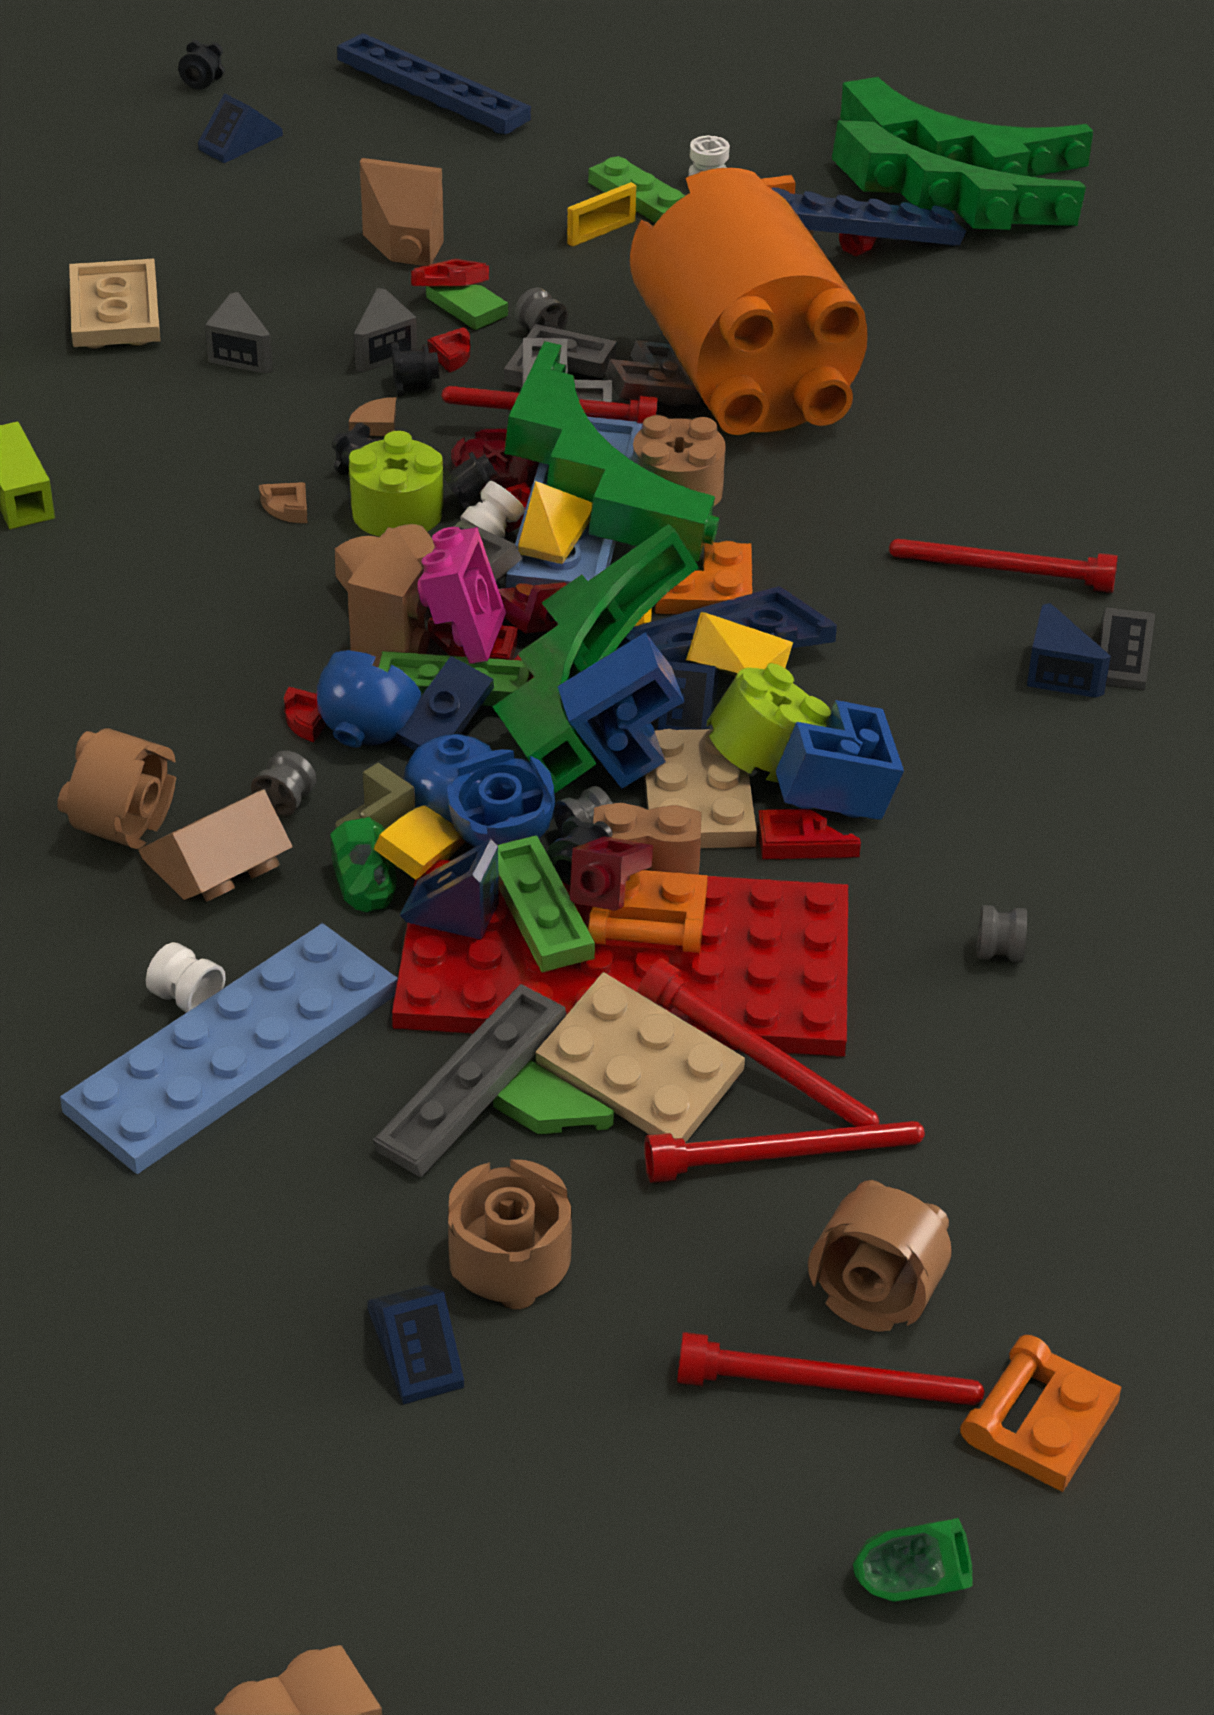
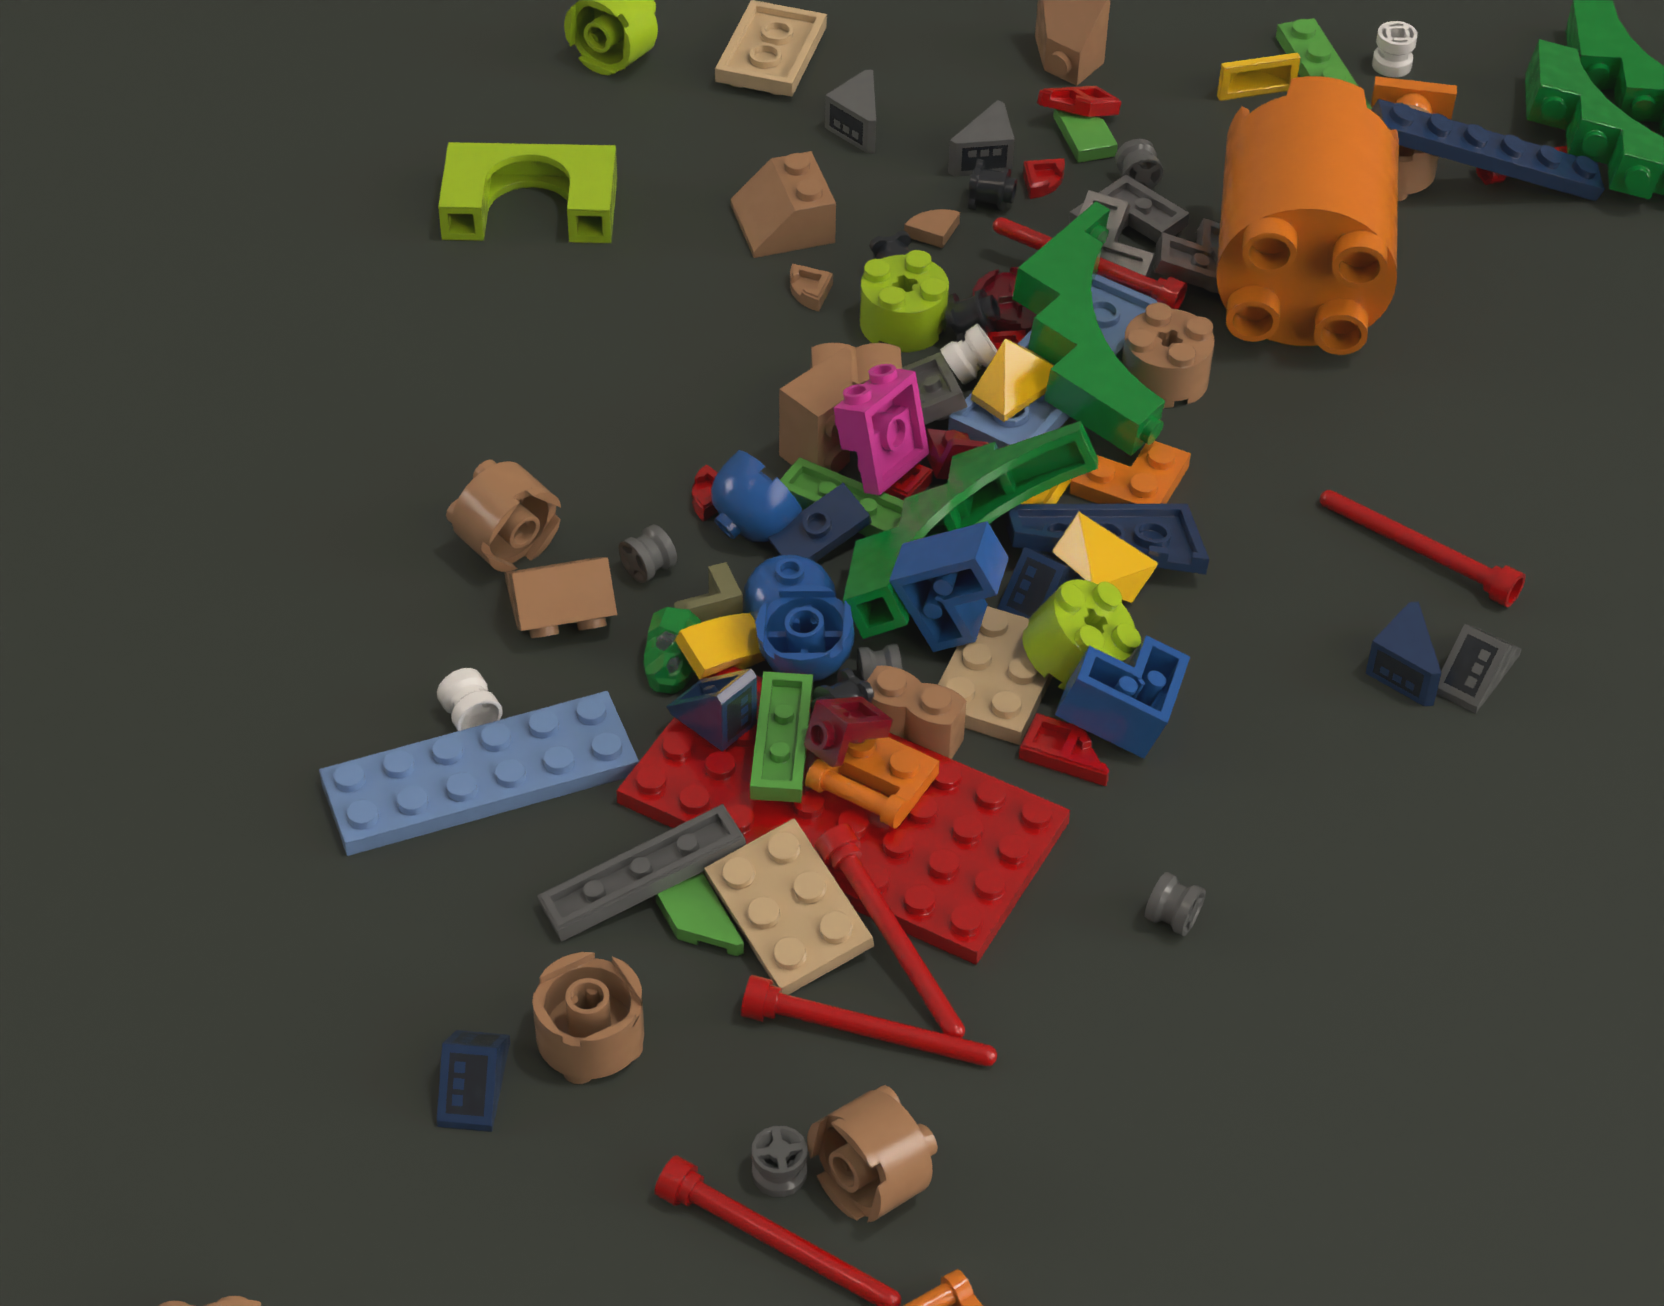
camera: 25 degrees right, 5 degrees up
none -> medium nougat slope [731,151,836,258]
none -> dark grey wheel [752,1126,807,1197]

